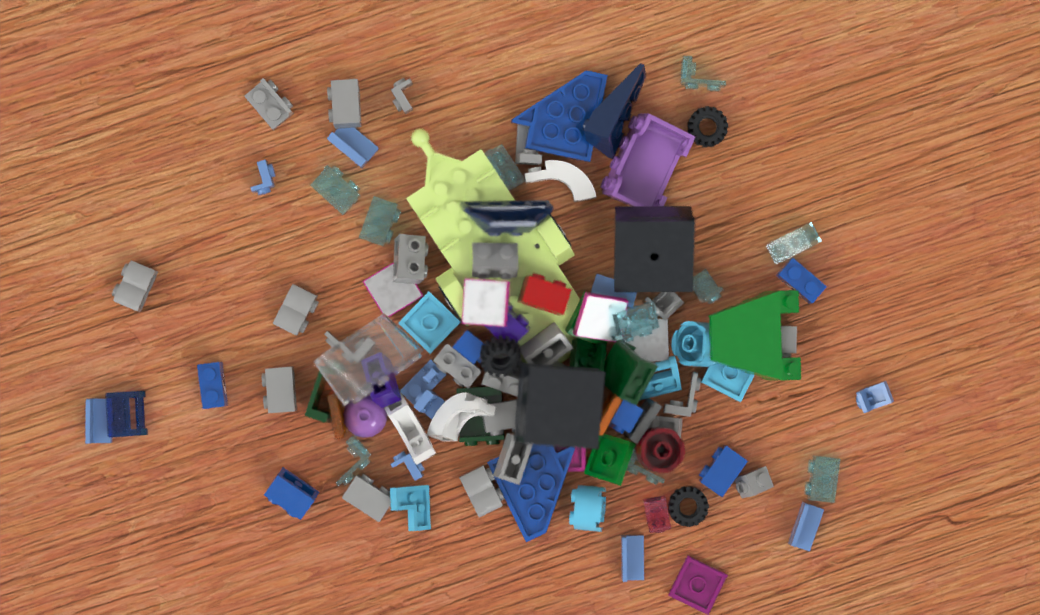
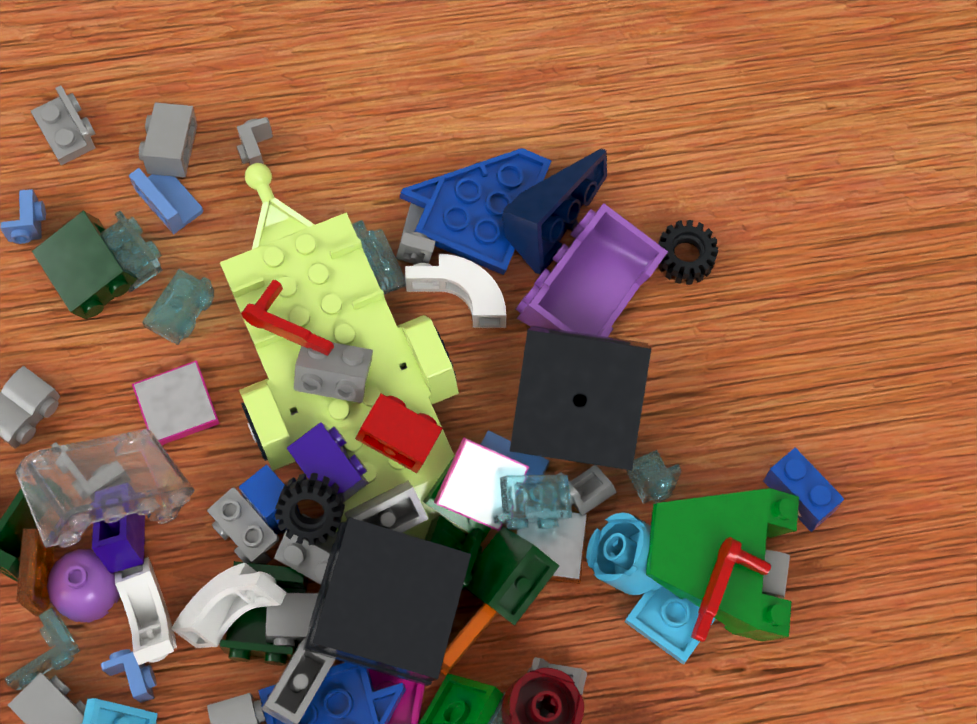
camera: 10 degrees right, 20 degrees down
light grey brick [393,234,428,284] -> none
medium azure plate [398,291,461,354] -> none
medium blue hinge [400,359,446,405] -> none
medium blue bracket [413,389,446,419] -> none
dark blue wedge [460,200,553,236] -> none
flat silver tile [462,279,510,327] -> none
blue brick [608,400,643,434] -> none
dark grey tile [623,398,662,444] -> none
medium azure plate [640,356,682,400] -> none
light grey bracket [663,372,701,417] -> none
clear light blue bracket [680,56,726,91] -> none
clear light blue bracket [766,222,821,264] -> none
medium blue bracket [856,381,894,413] -> none
none -> dark green panel [32,210,138,320]
none -> red piece [241,280,334,356]
none -> red piece [691,537,771,642]

